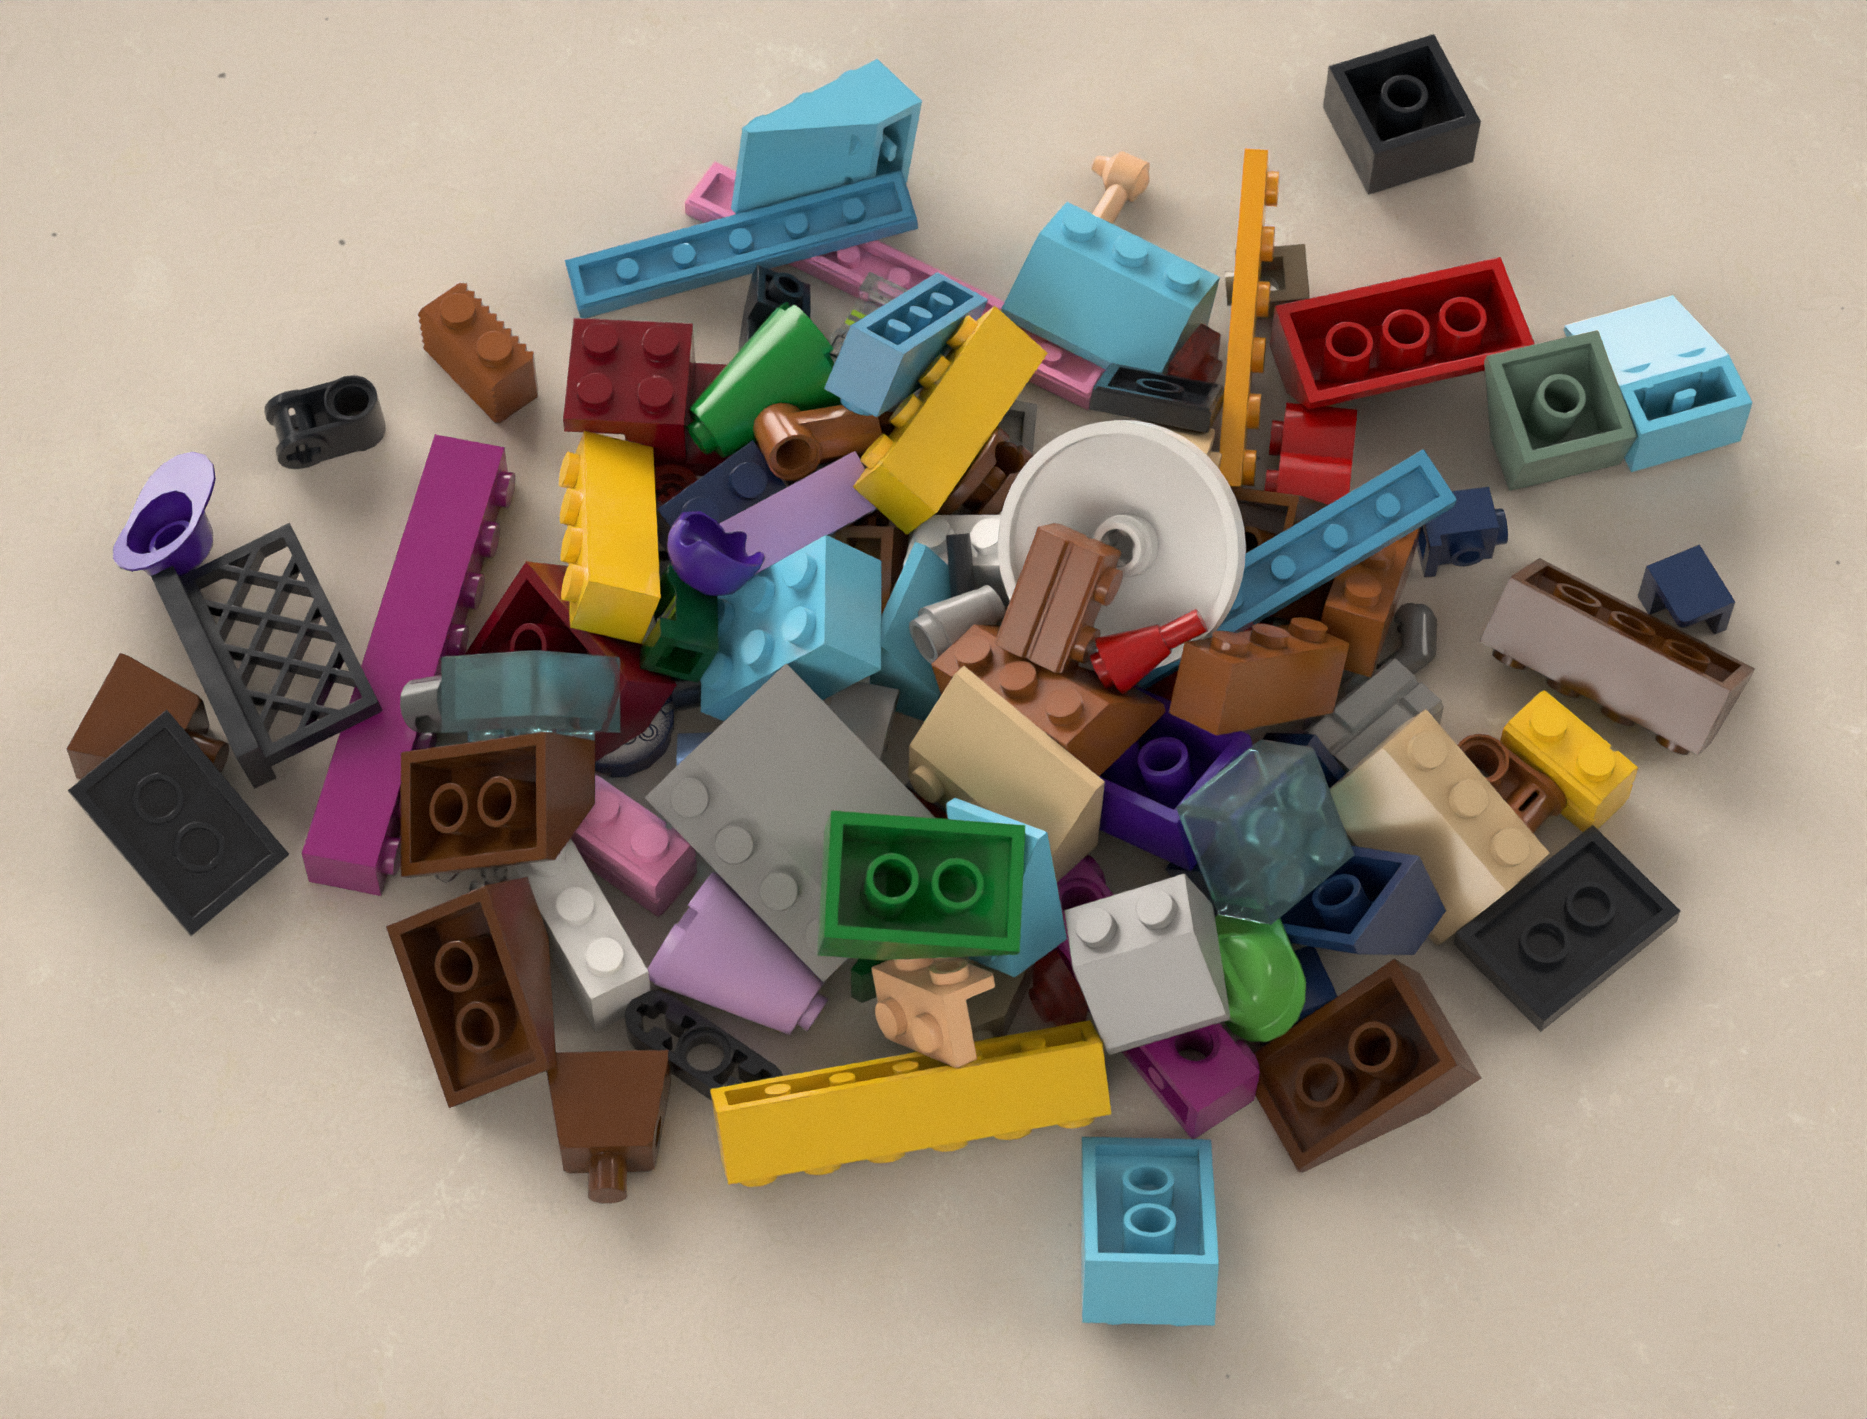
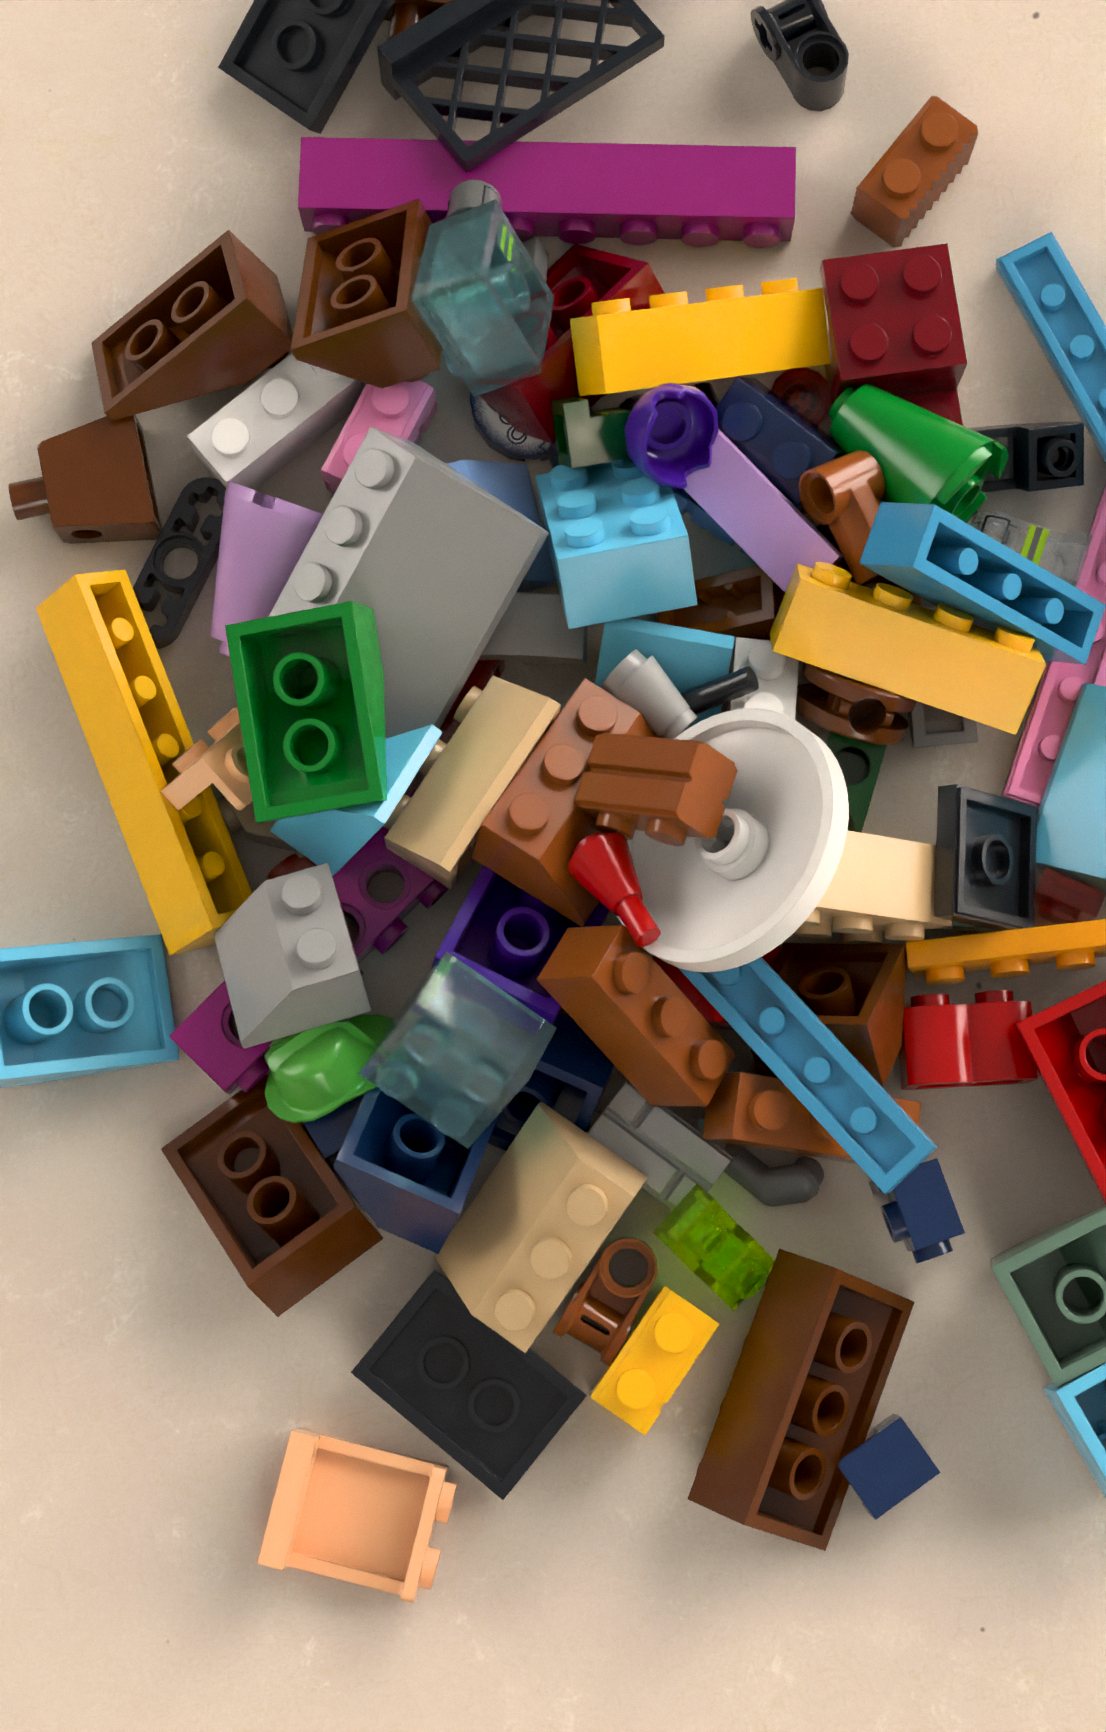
camera: 85 degrees right, 20 degrees up
none -> light nougat panel [257,1428,457,1603]
none -> clear neon green slope [652,1184,774,1311]

